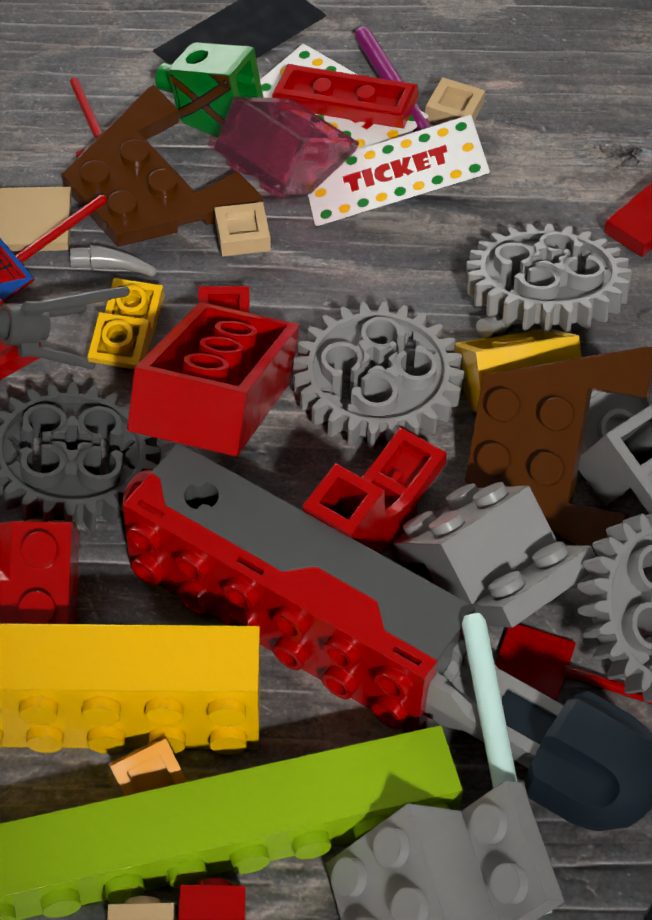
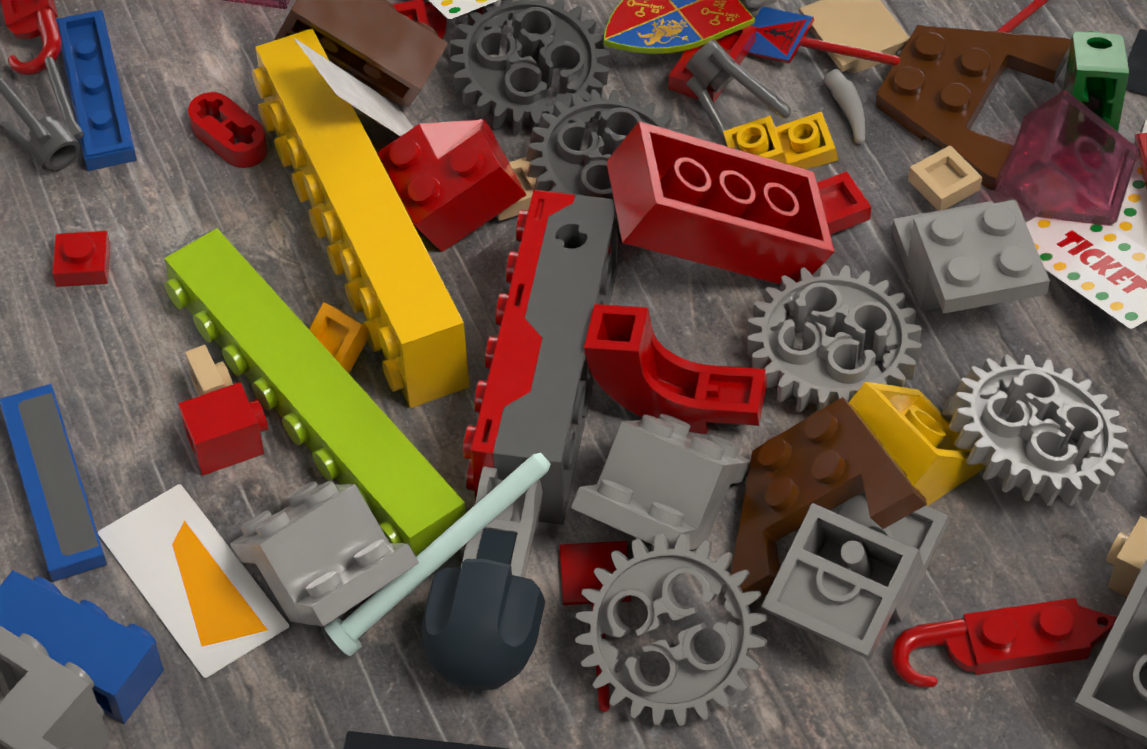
camera: 70 degrees right, 0 degrees up
none -> light grey bracket [892,199,1050,314]

